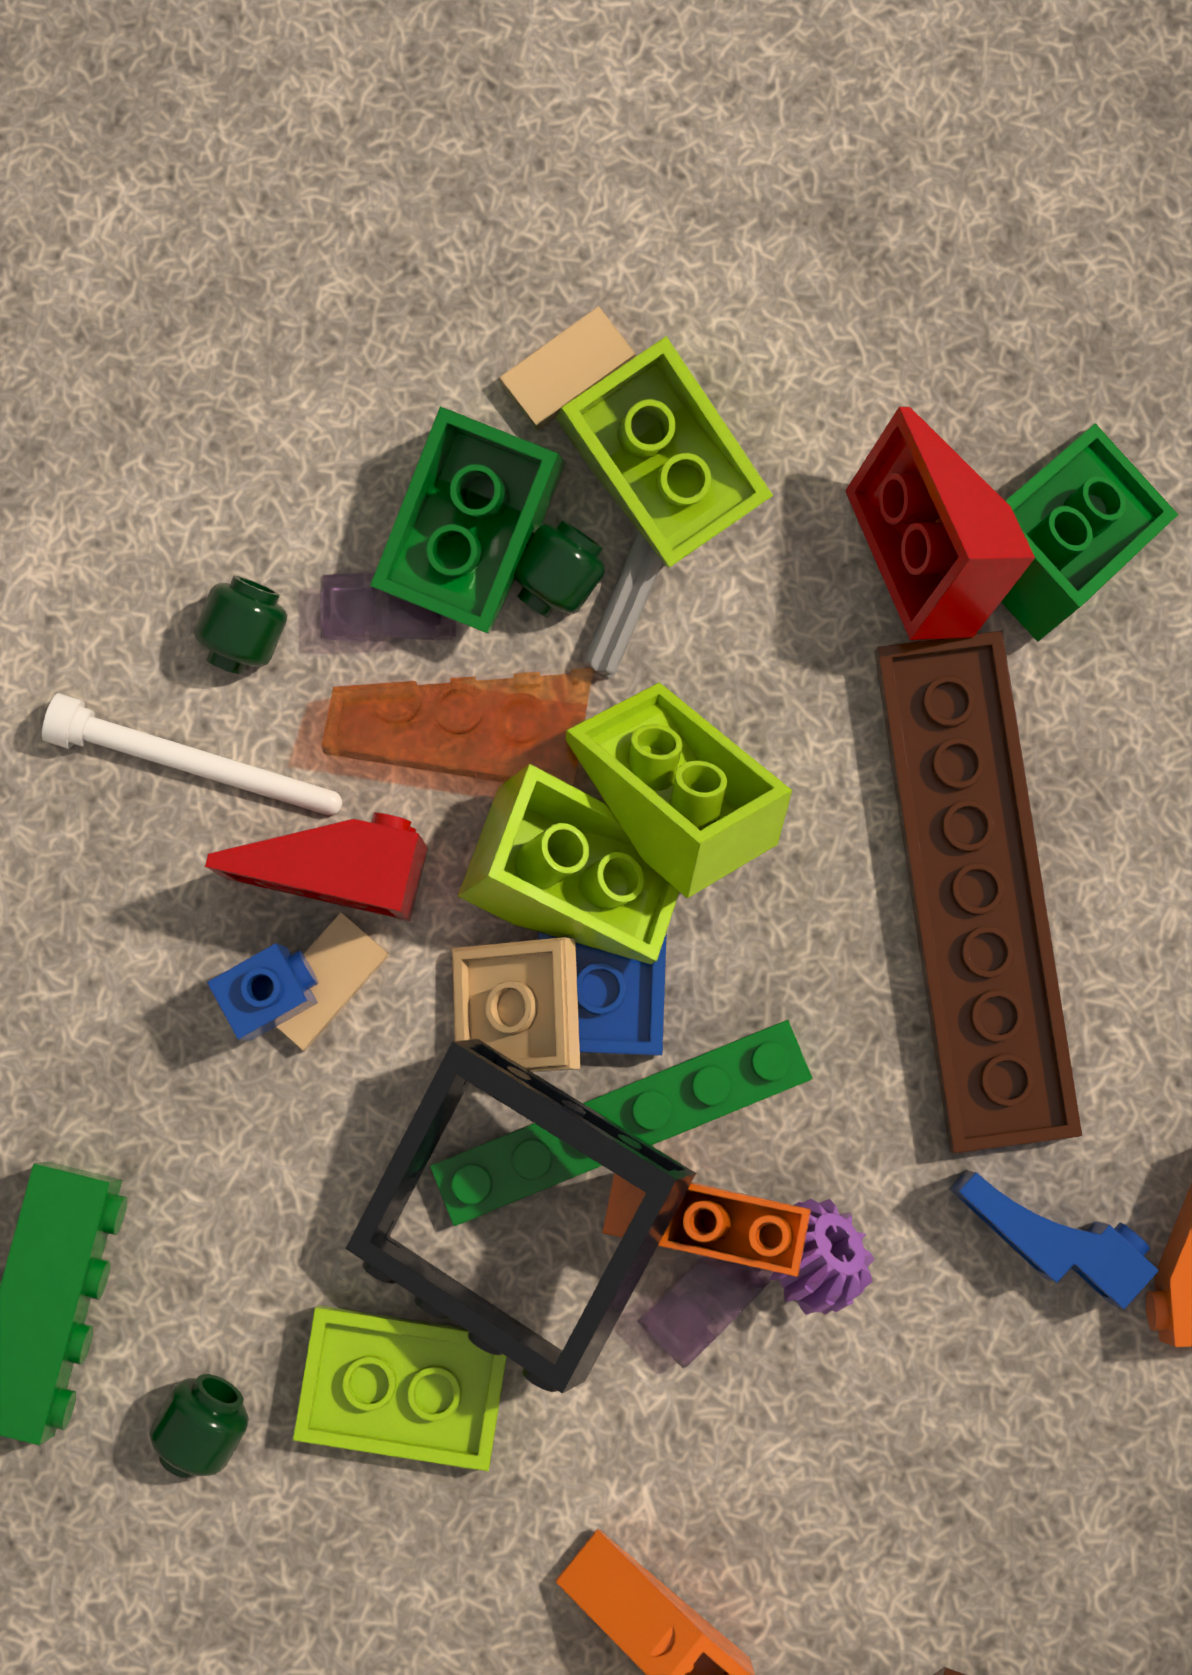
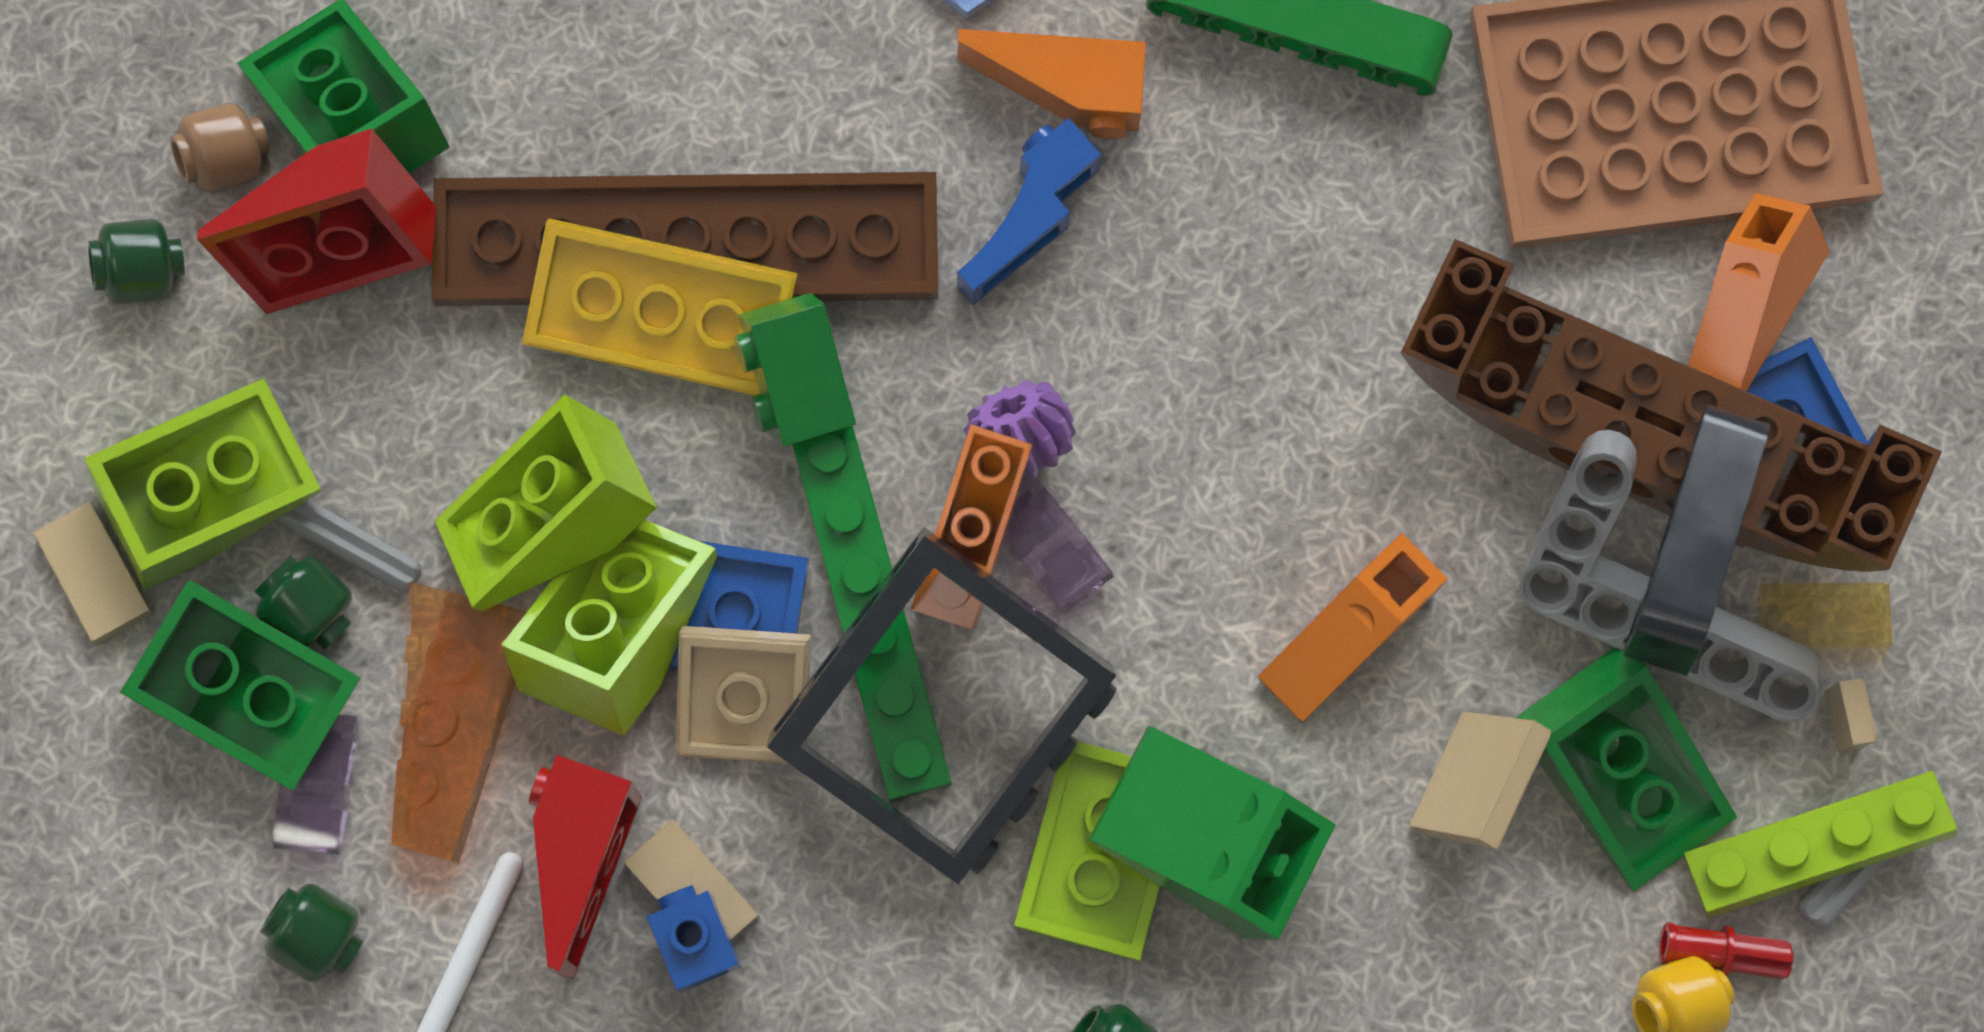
camera: 85 degrees left, 5 degrees down
none -> dark green head [88,219,185,305]
none -> medium nougat head [170,103,270,193]
none -> yellow tile [522,218,798,395]
none -> green brick [734,293,856,447]
none -> green slope [1088,726,1336,940]

